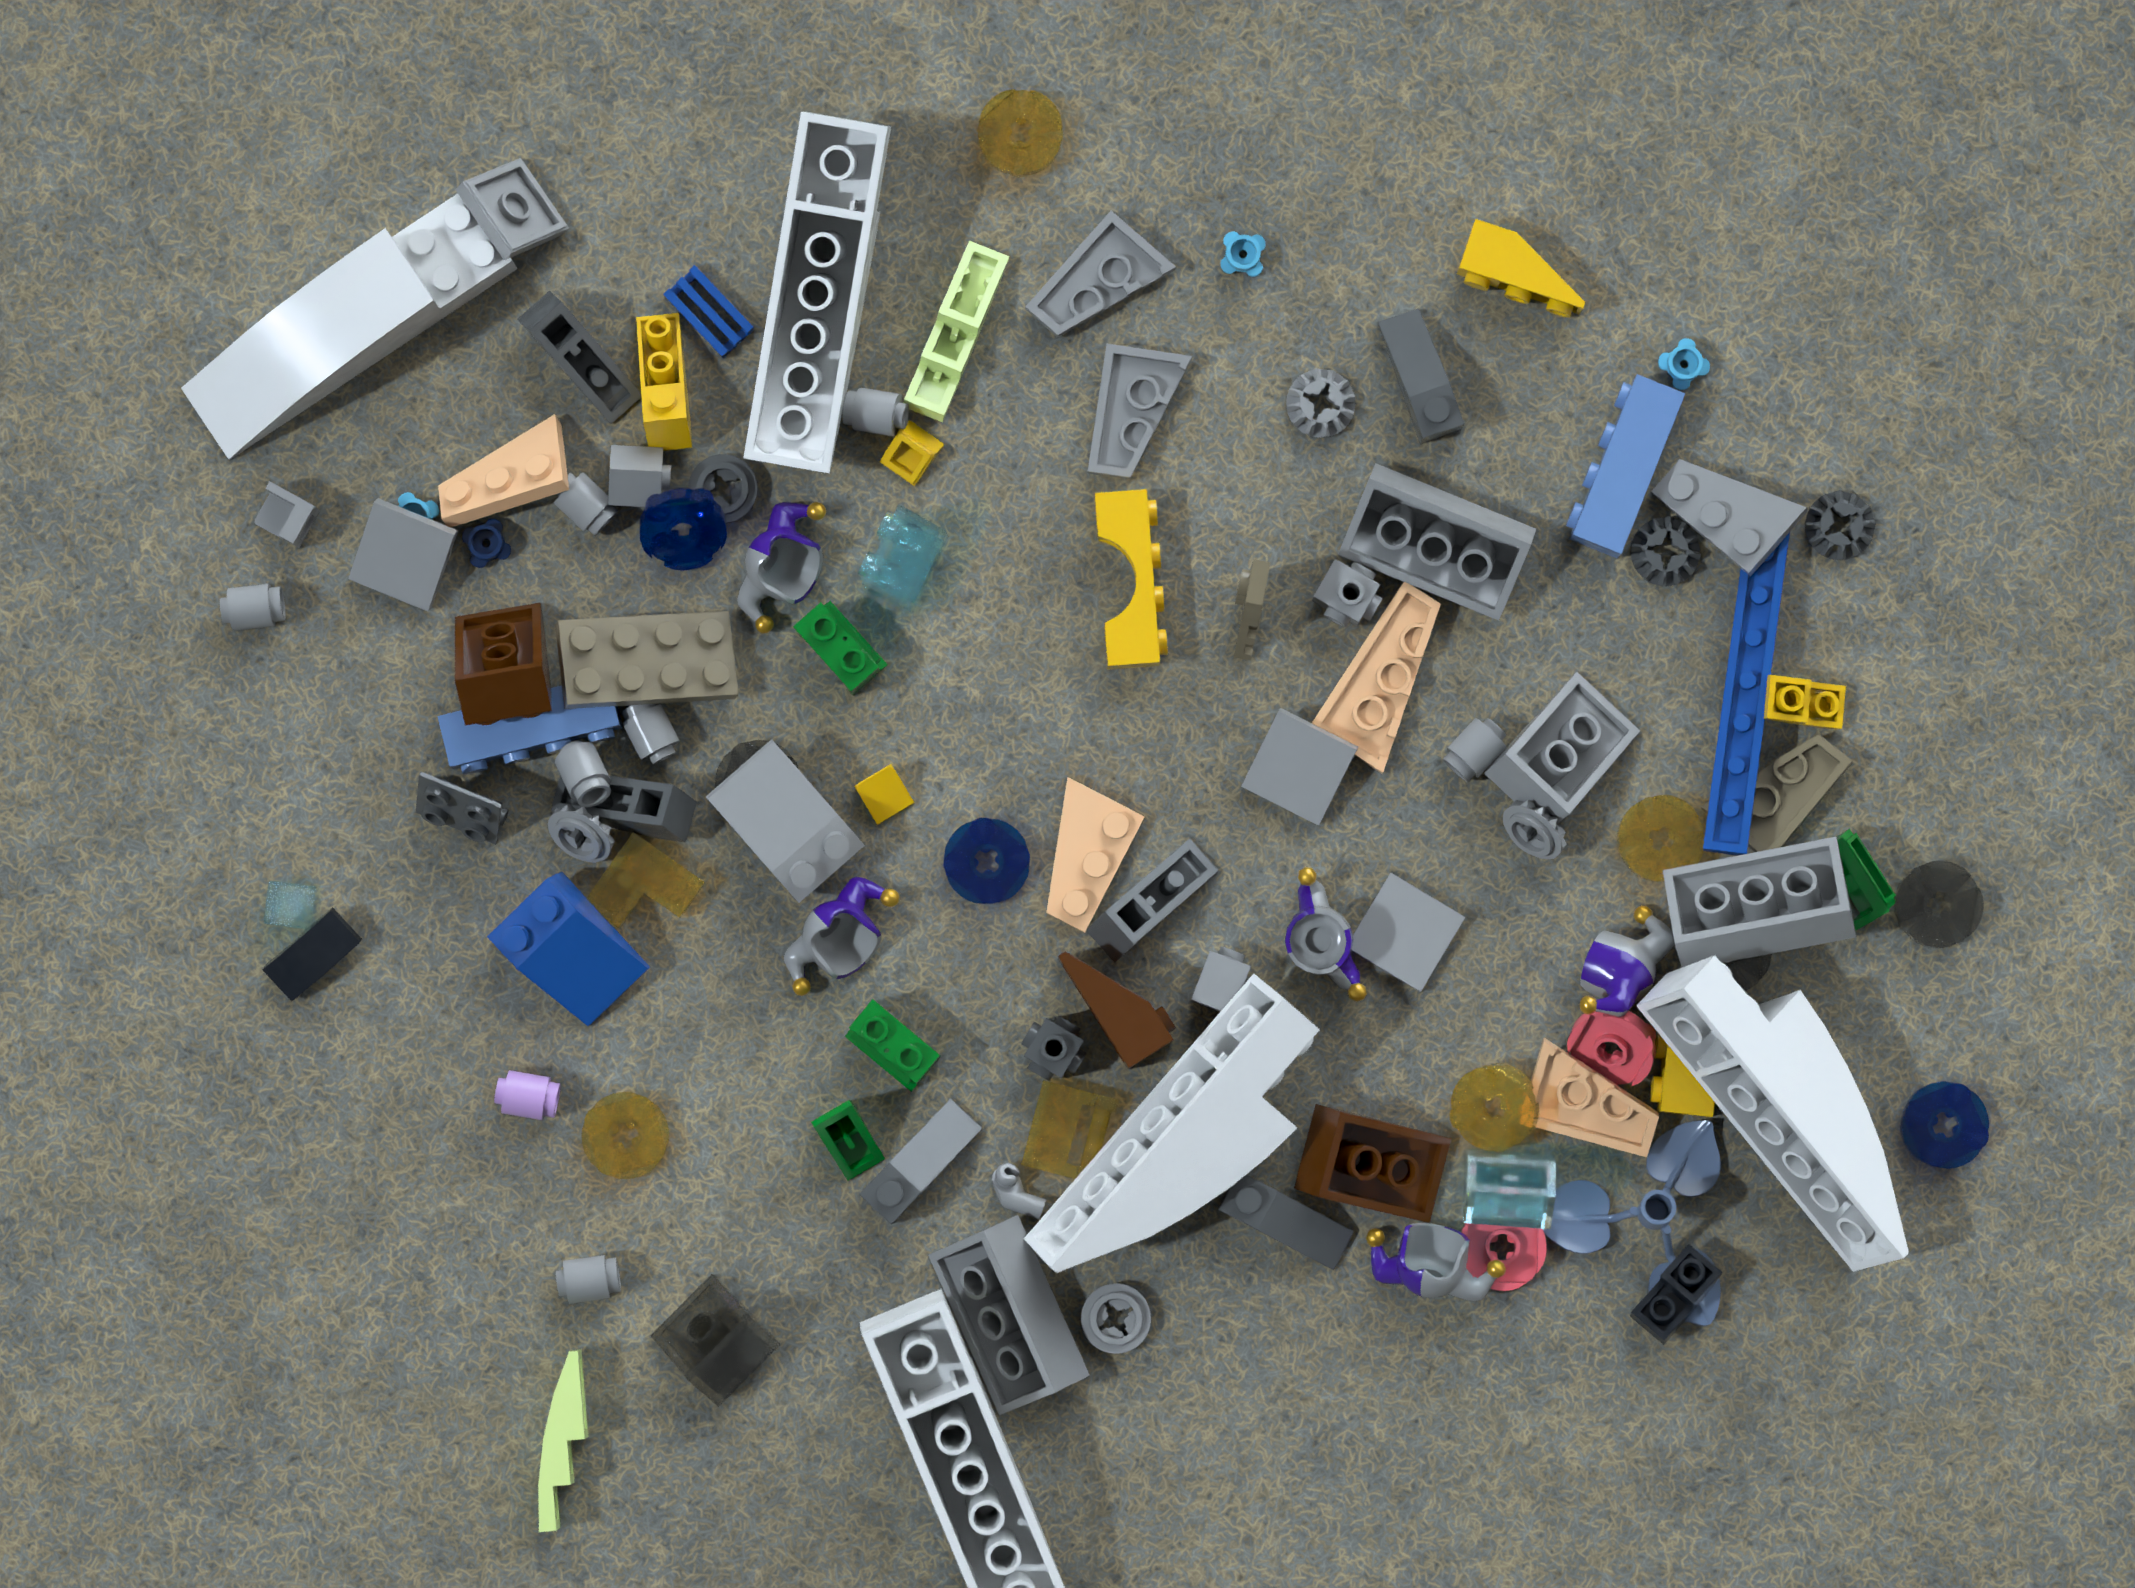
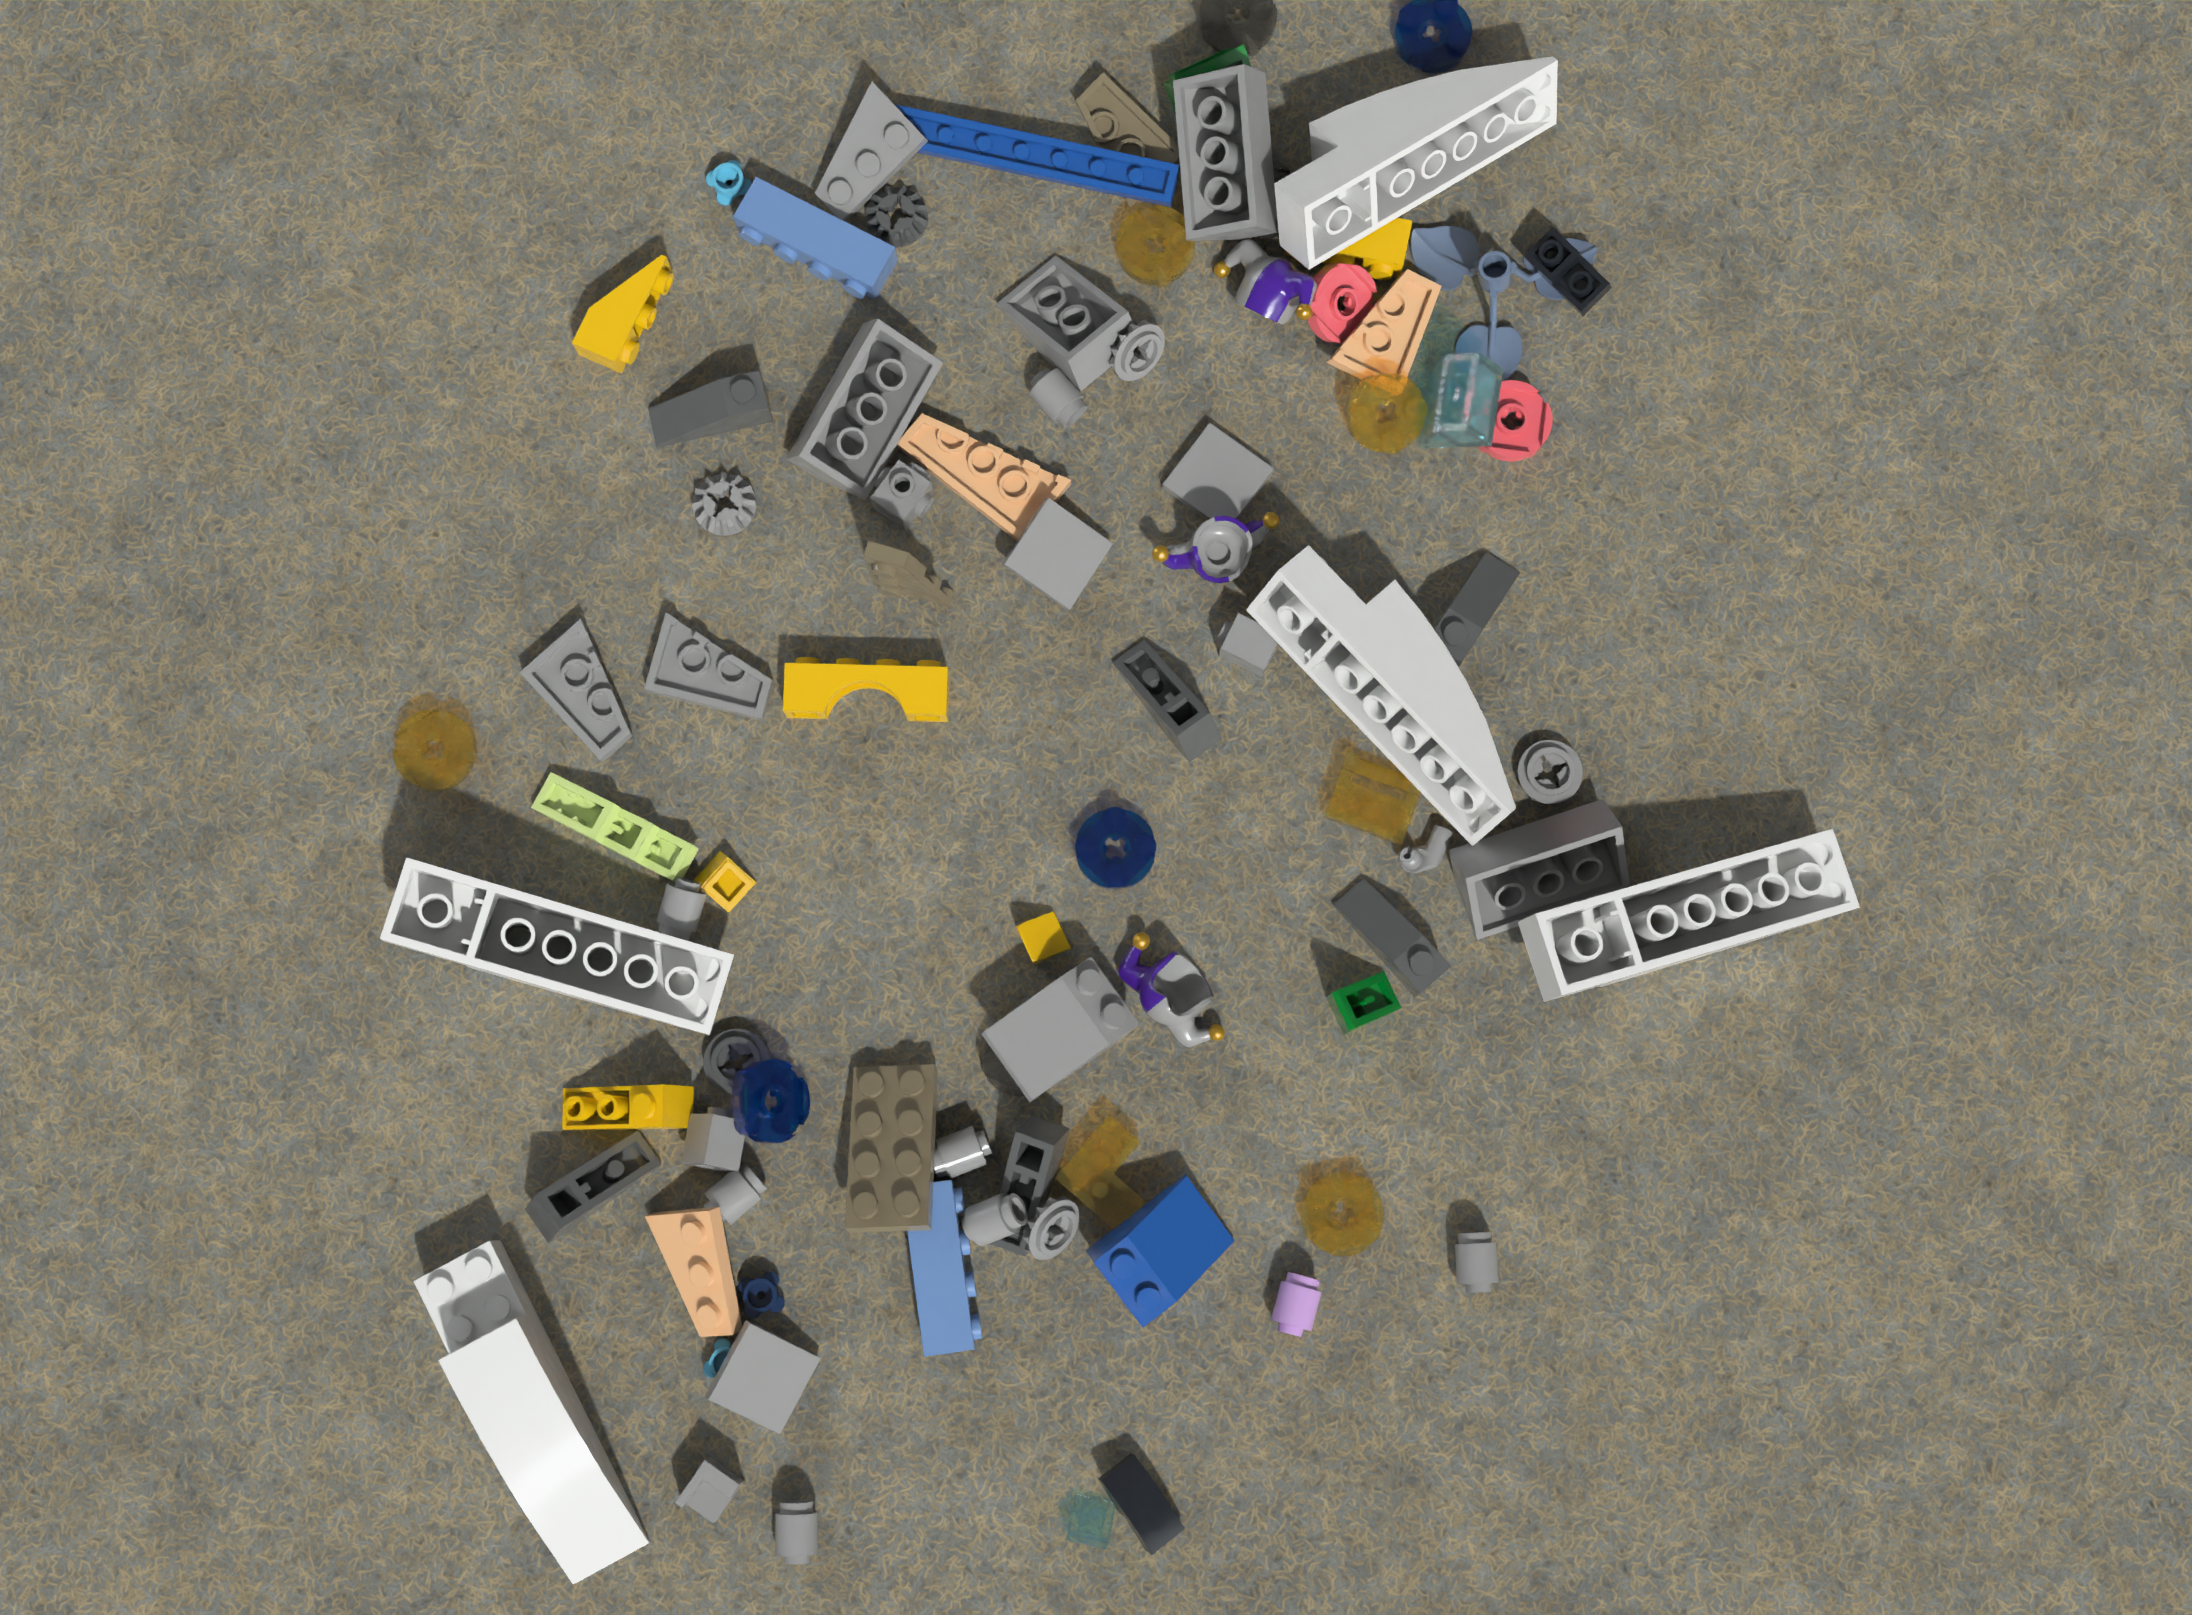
camera: 85 degrees left, 5 degrees down
dark grey hinge [415,772,509,845] -> none
light grey tile [455,158,569,260] -> none
reddish brown slope [455,602,552,726] -> none
yellowish green slope [538,1349,588,1532] -> none
clear smoke slope [650,1274,781,1407] -> none
blue tile [663,265,755,358] -> none
light grey piece [737,502,826,634] -> none
green window [793,601,888,695] -> none
green window [844,999,941,1092] -> none
clear light blue slope [858,505,948,615] -> none
dark grey brick [1021,1016,1087,1082] -> none
light nougat wing [1046,777,1145,933] -> none
reddish brown slope [1058,951,1176,1069] -> none
medium azure plate [1220,231,1266,277] -> none
reddish brown slope [1294,1104,1452,1223] -> none
light grey piece [1366,1223,1506,1301] -> none
yellow slope [1764,675,1846,730] -> none
dark grey gear [1805,490,1876,560] -> none

